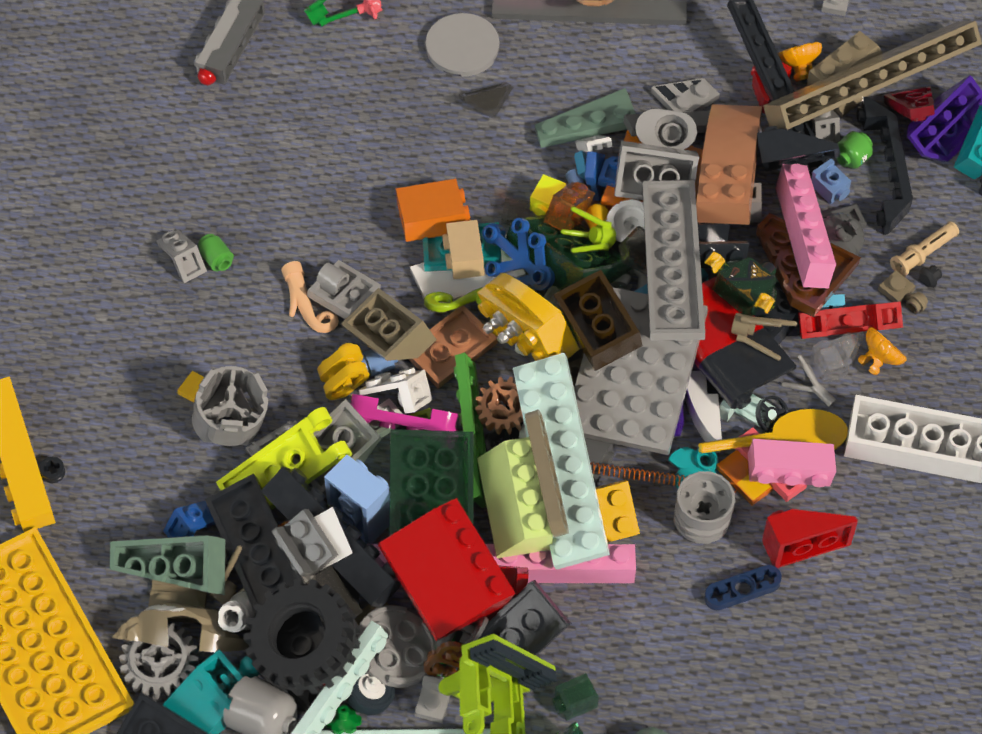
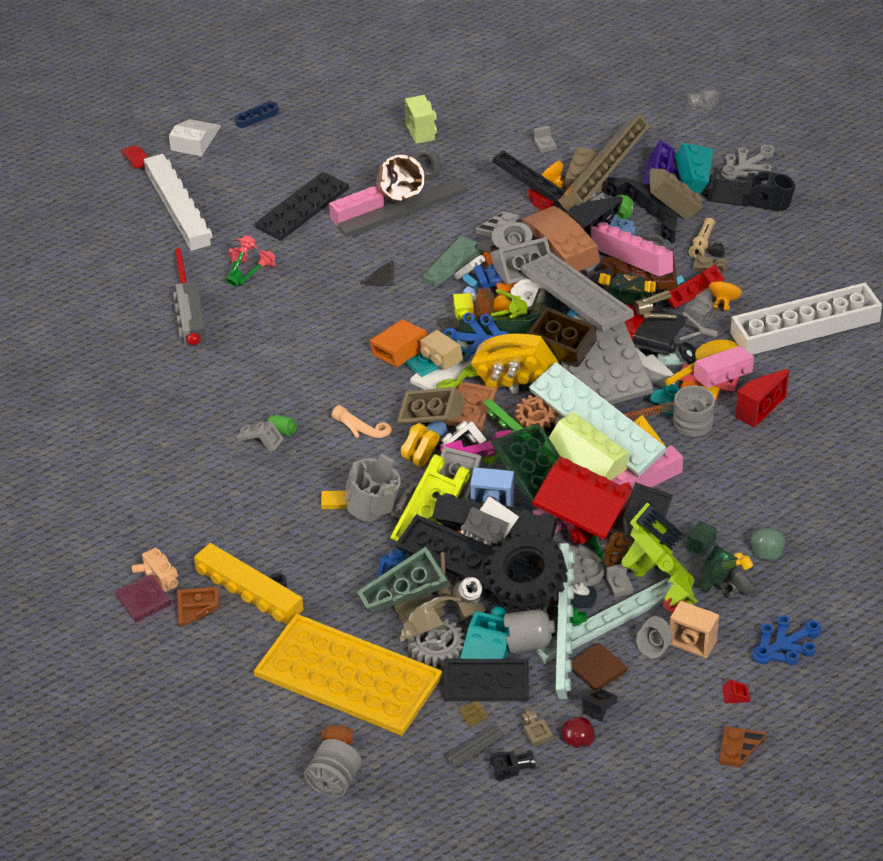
camera: 30 degrees left, 15 degrees down
light grey plate [307,260,381,319] -> none
light grey tile [426,13,499,77] -> none
dark tan beam [525,409,569,537] -> none
dark blue beam [704,565,782,610] -> none
dark red wing [884,86,935,121] -> none
none -> dark tan slope [649,168,702,220]

